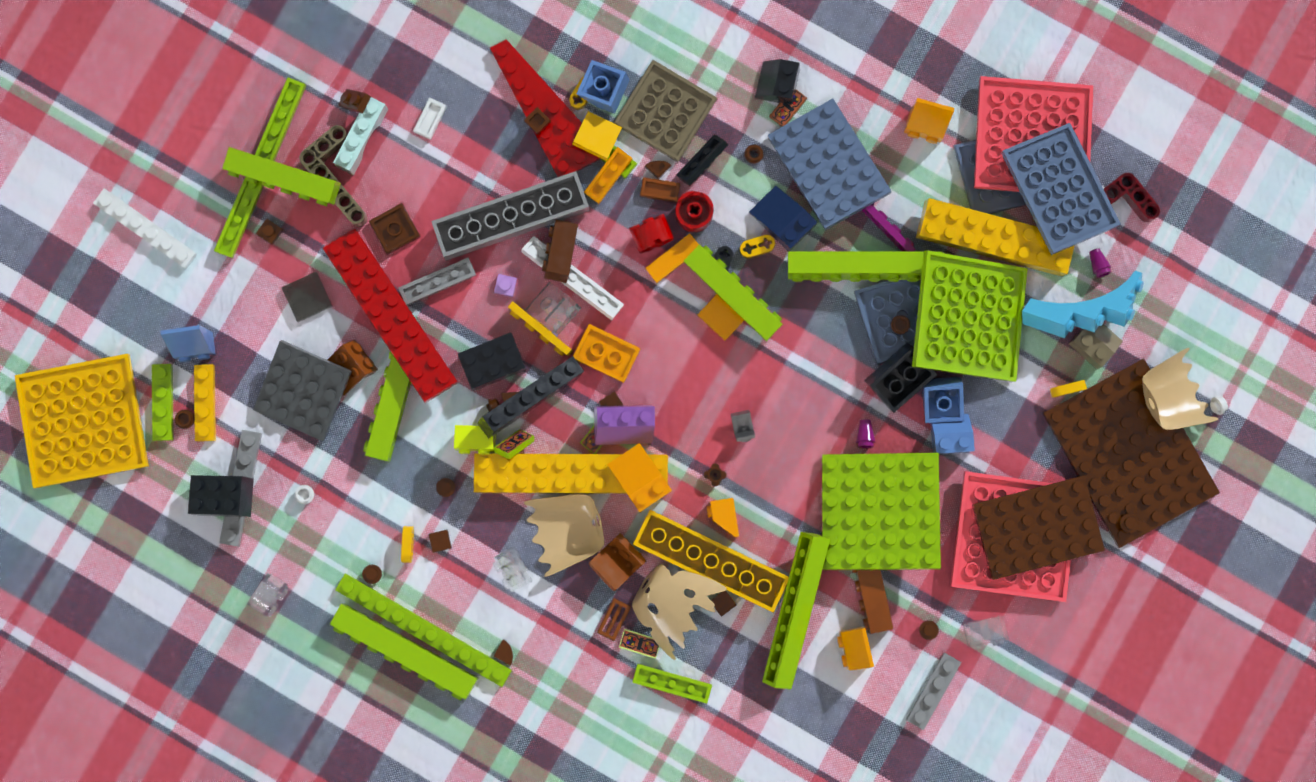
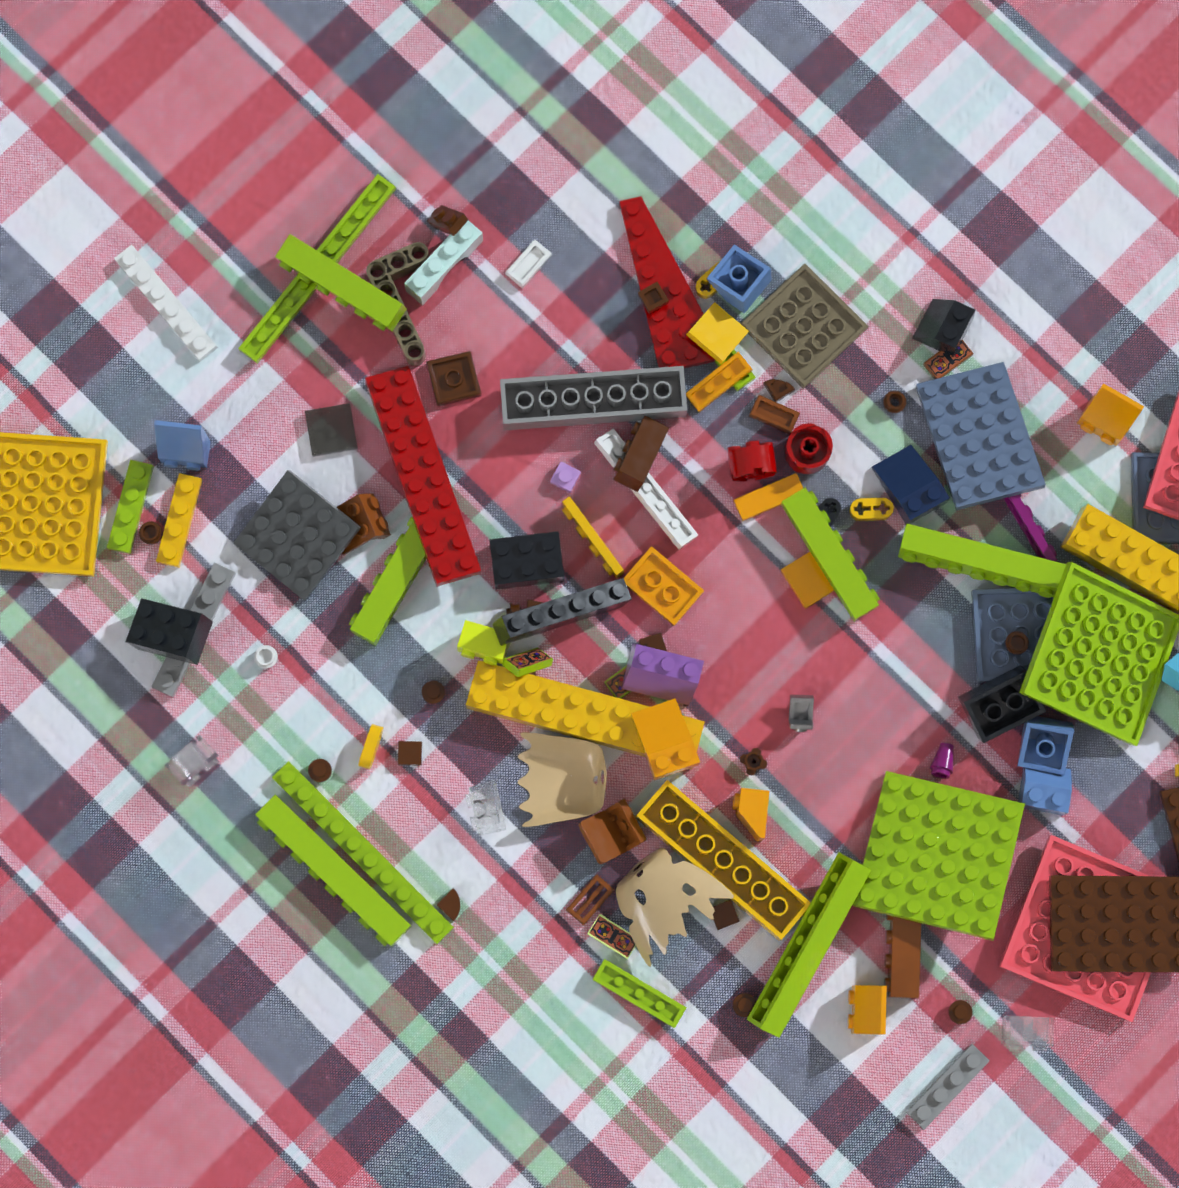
camera: 10 degrees right, 5 degrees down
reddish brown plate [256,218,283,245] -> none
light grey plate [399,257,477,306] -> none
clear slope [525,282,581,337] -> none
black plate [676,134,728,186] -> none
none -> reddish brown plate [733,993,756,1017]

